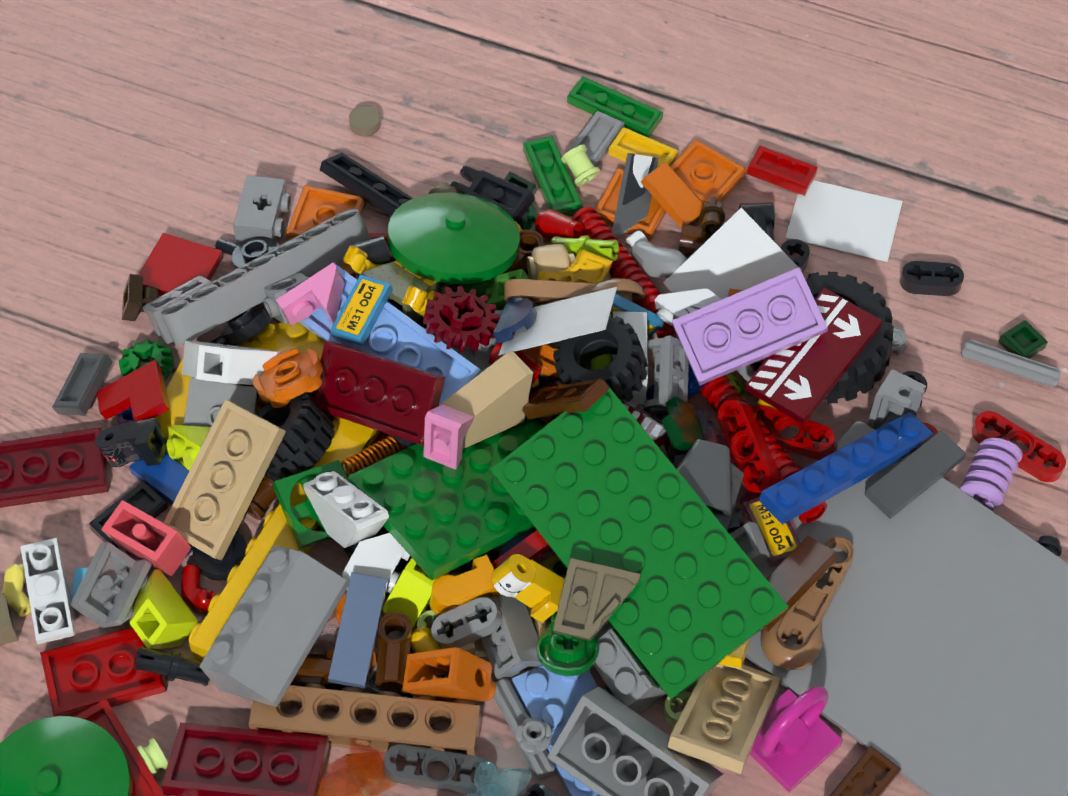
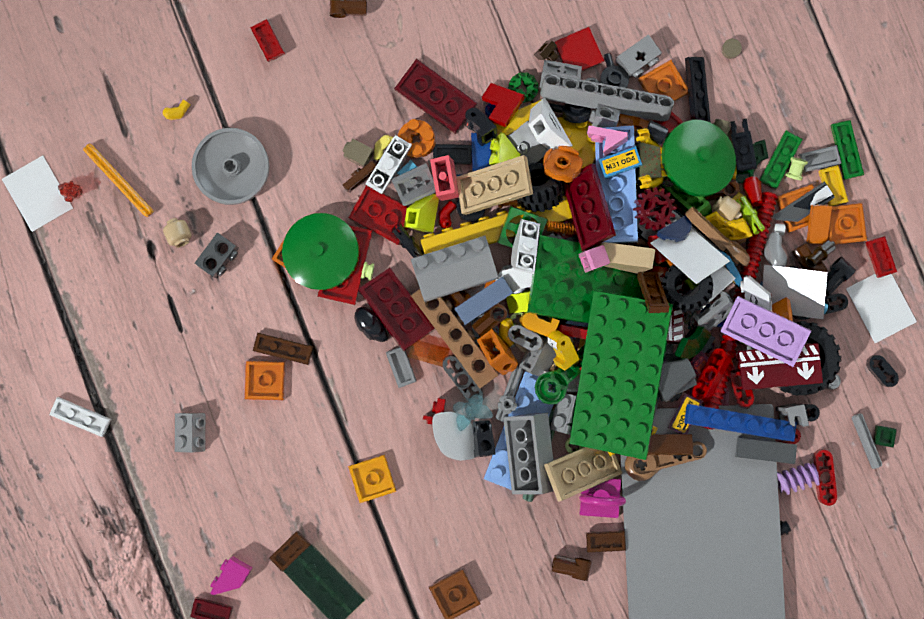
camera: 45 degrees right, 30 degrees up
dark grey tile [52,353,113,416] -> none
dark tan wing [553,558,641,641] -> none
light grey tile [730,522,770,565] -> none
none -> reddish brown plate [343,161,376,193]
none -> orange plate [398,119,436,158]

